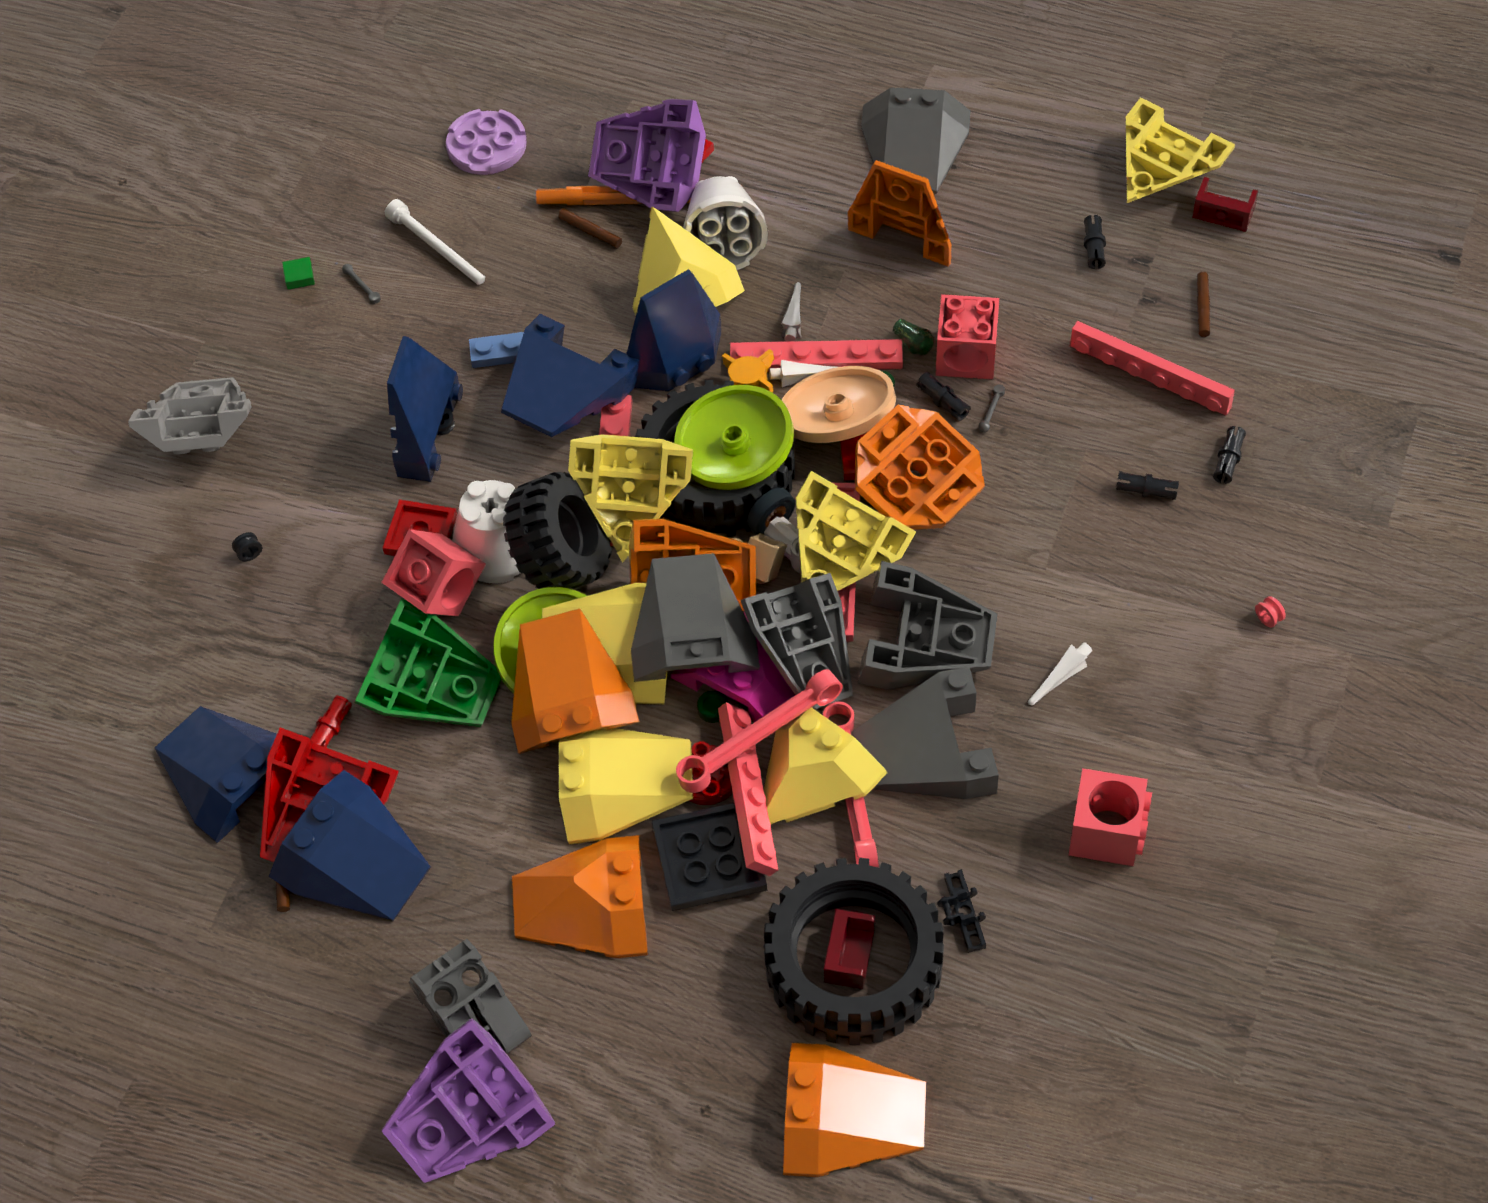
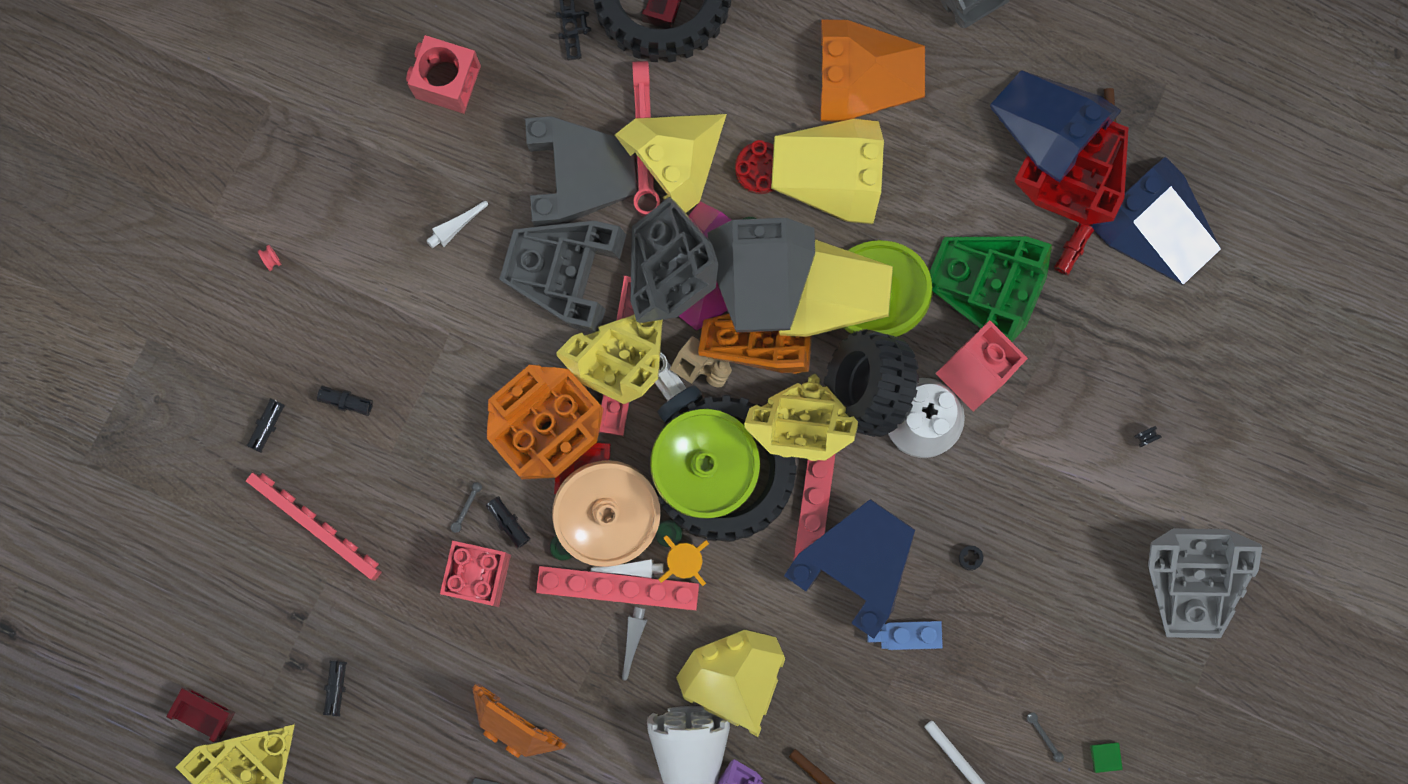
camera: 175 degrees left, 25 degrees up
red plate [382,499,457,556] -> none
dark blue wedge [387,336,463,482] -> none
orange wedge [511,608,640,754] -> none
dark blue wedge [626,269,721,391] -> none
black plate [652,803,768,911] -> none
coral piece [676,669,843,793] -> none
coral plate [718,702,778,876] -> none
cone [893,319,934,355] -> none
reddish brown piece [1197,272,1210,337] -> none

